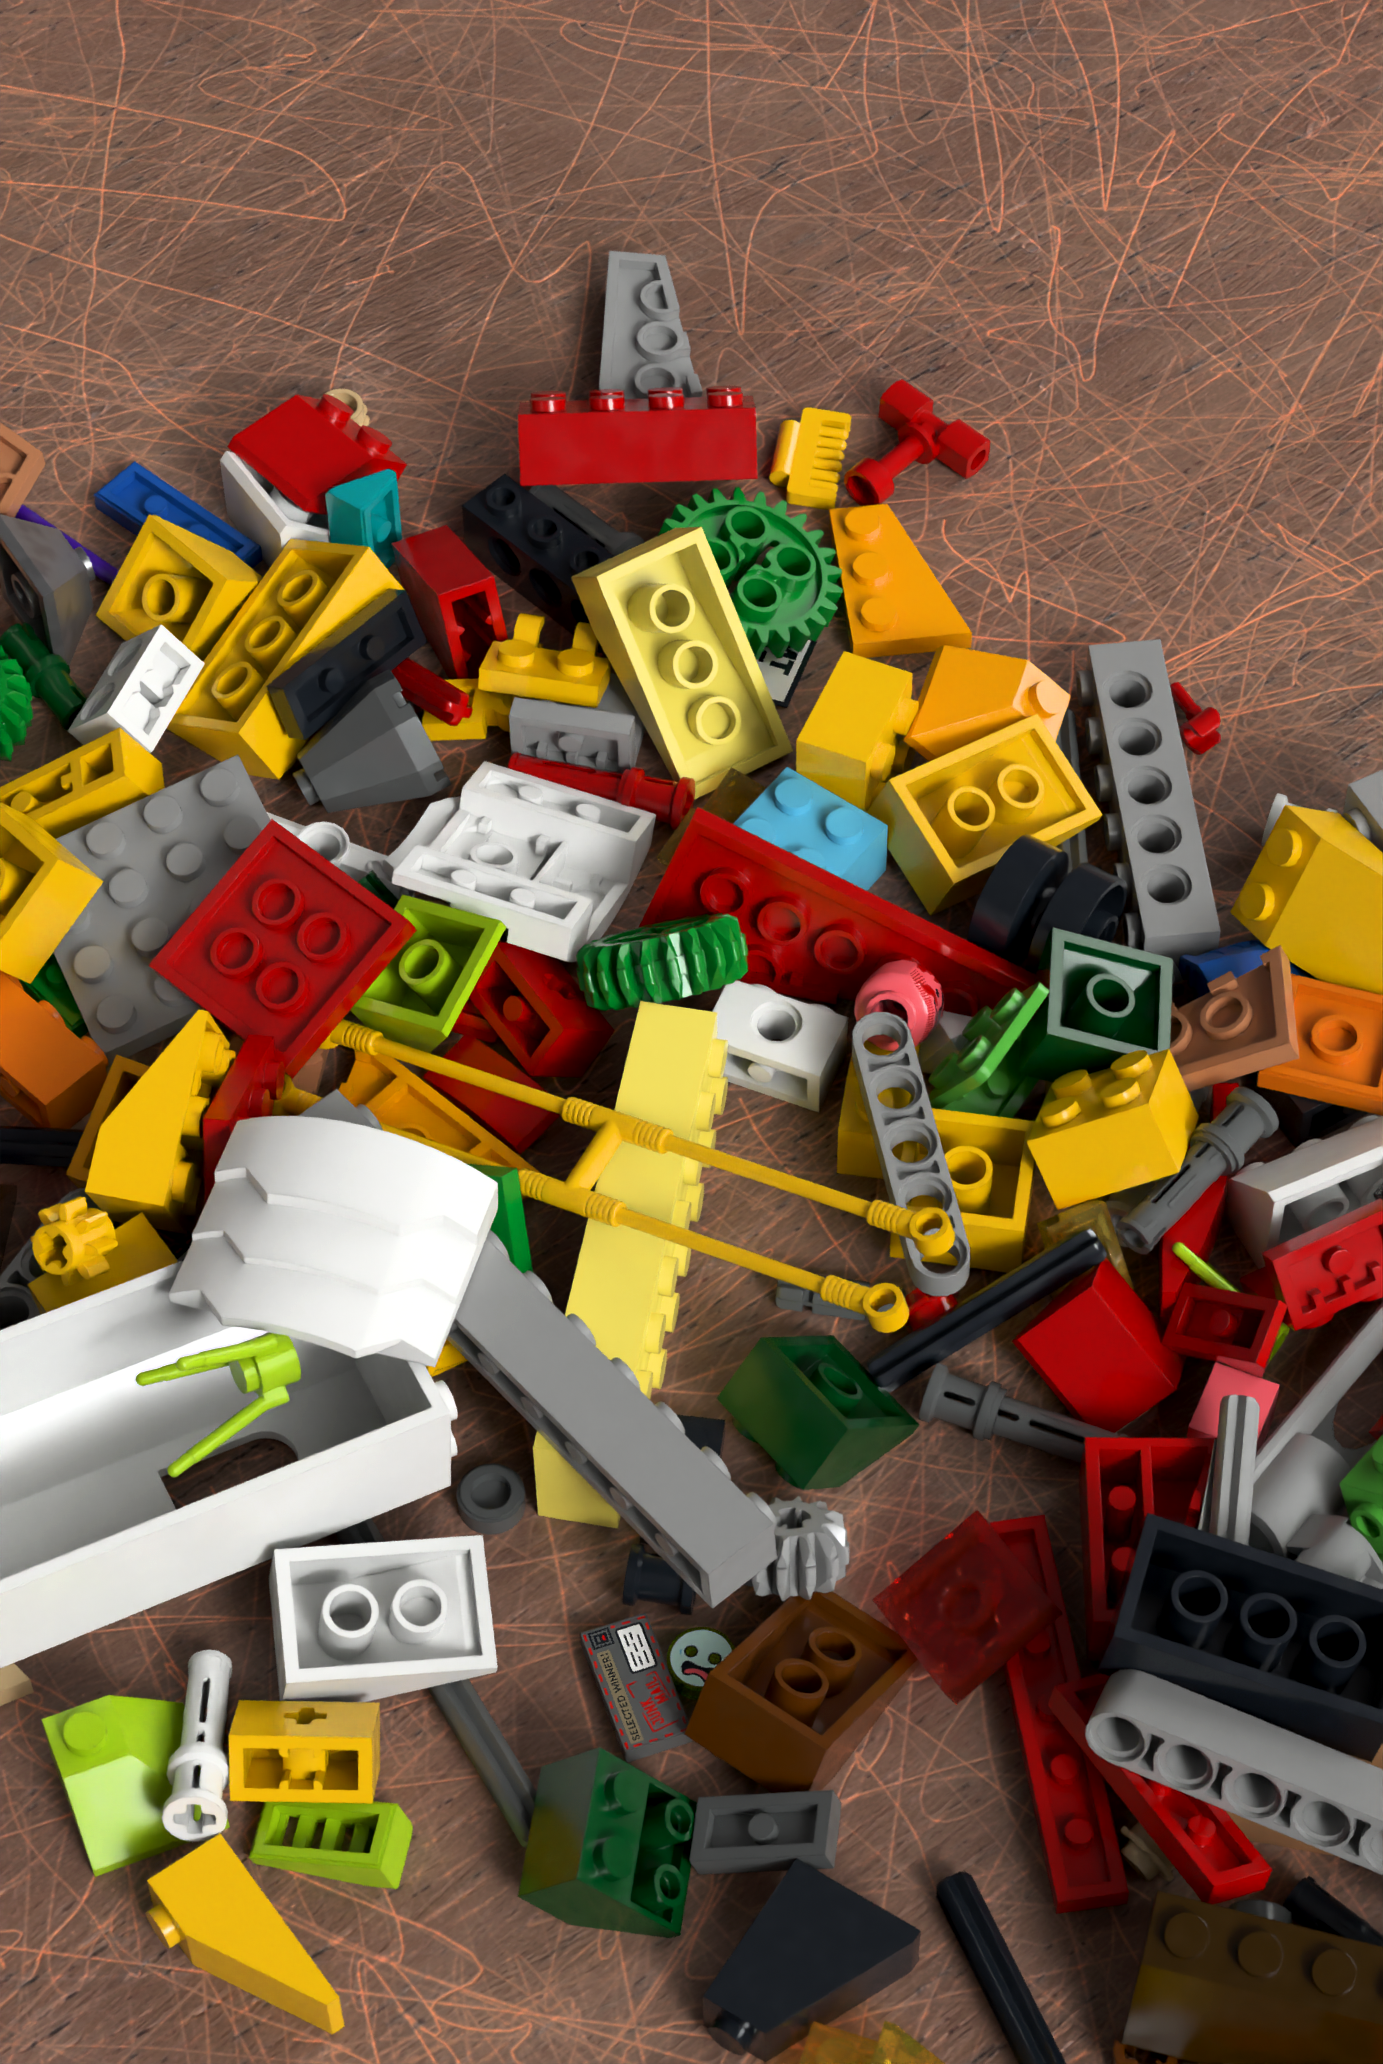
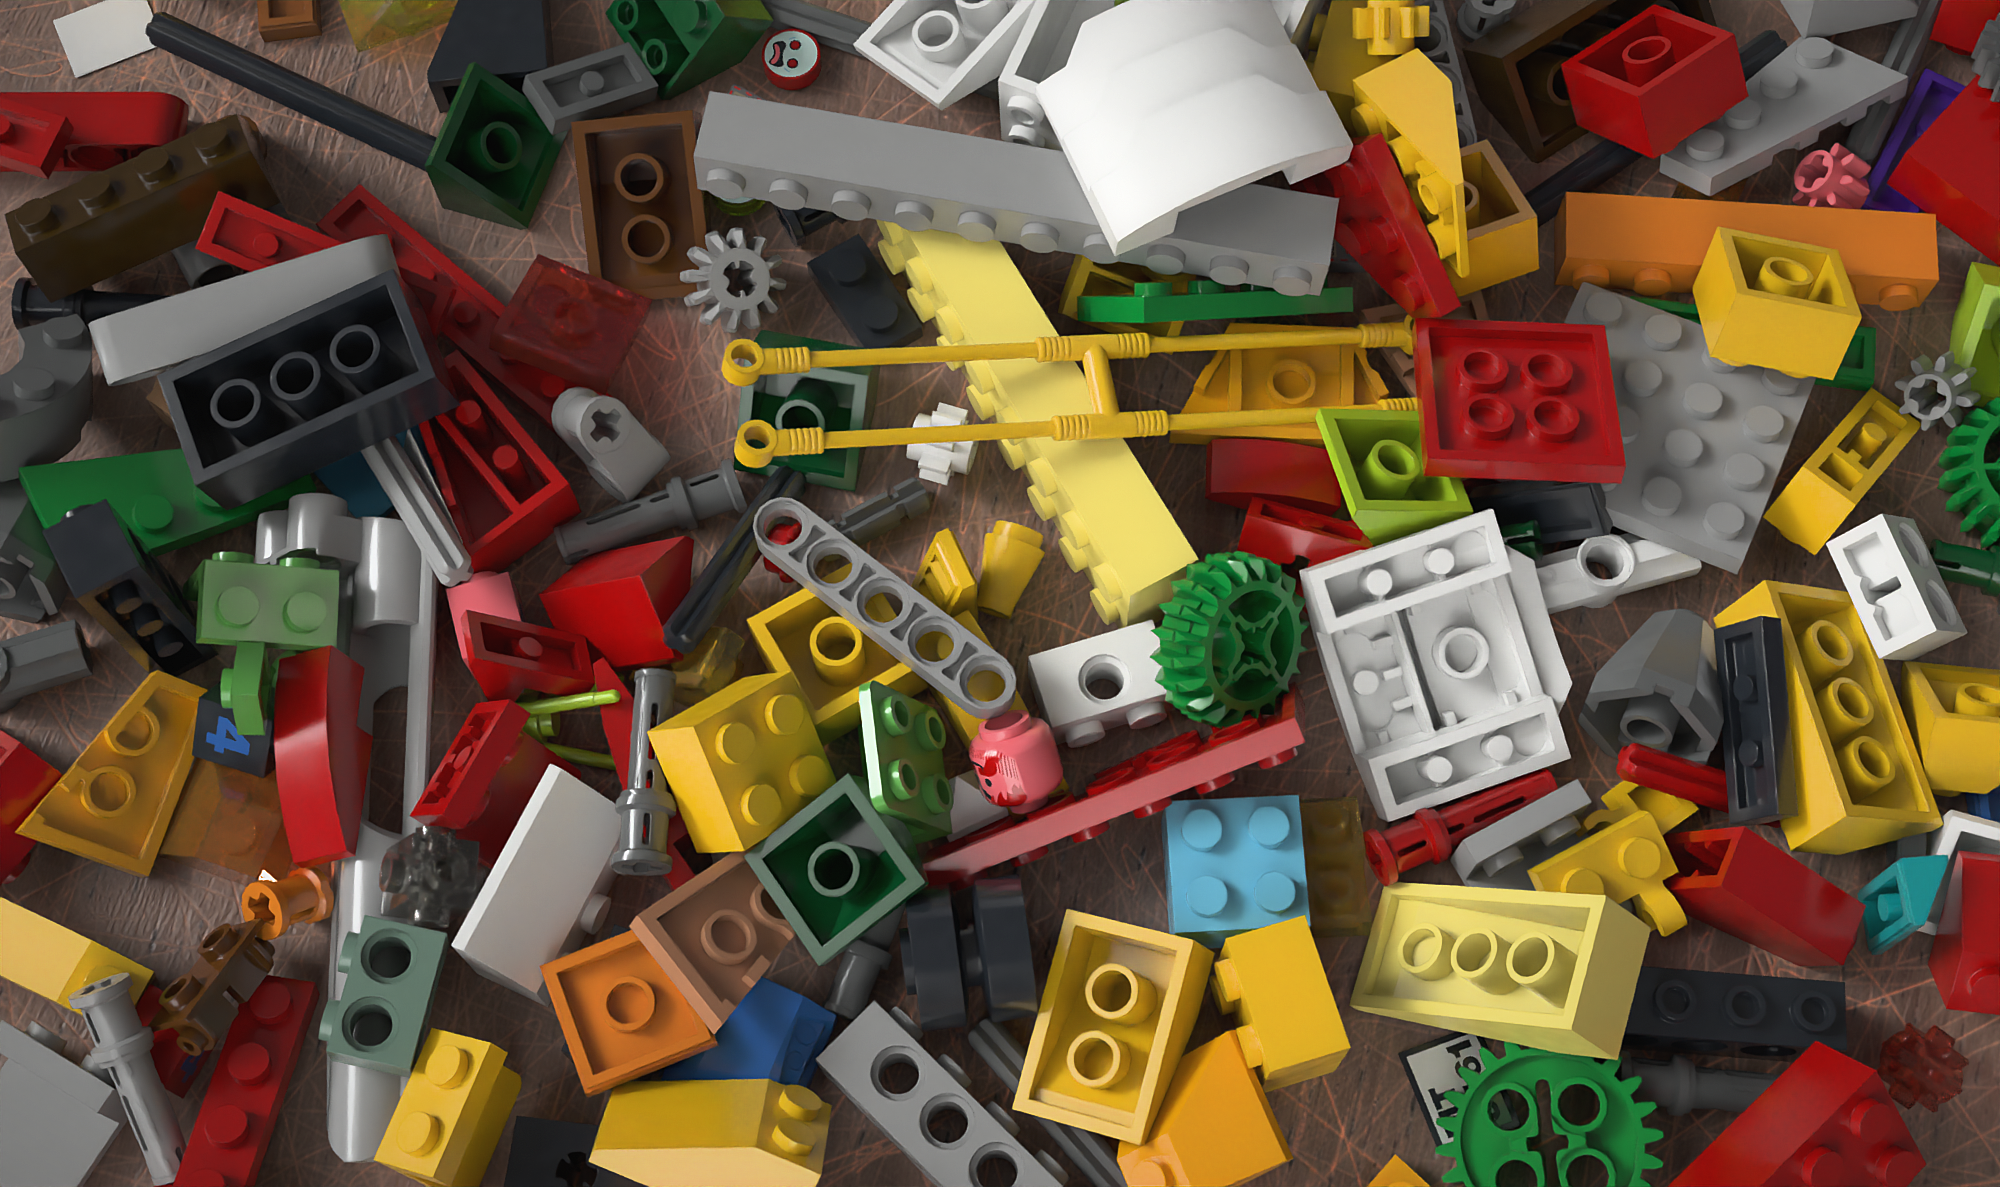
camera: 140 degrees right, 15 degrees up
none -> dark green slope [425,62,568,230]
none -> light grey piece [551,387,671,504]
none -> tile [762,29,822,90]
none -> white gear [906,402,979,485]
none -> yellow slope [911,528,978,623]
none -> yellow cone [977,520,1045,619]
none -> clear red gear [1876,1023,1969,1113]

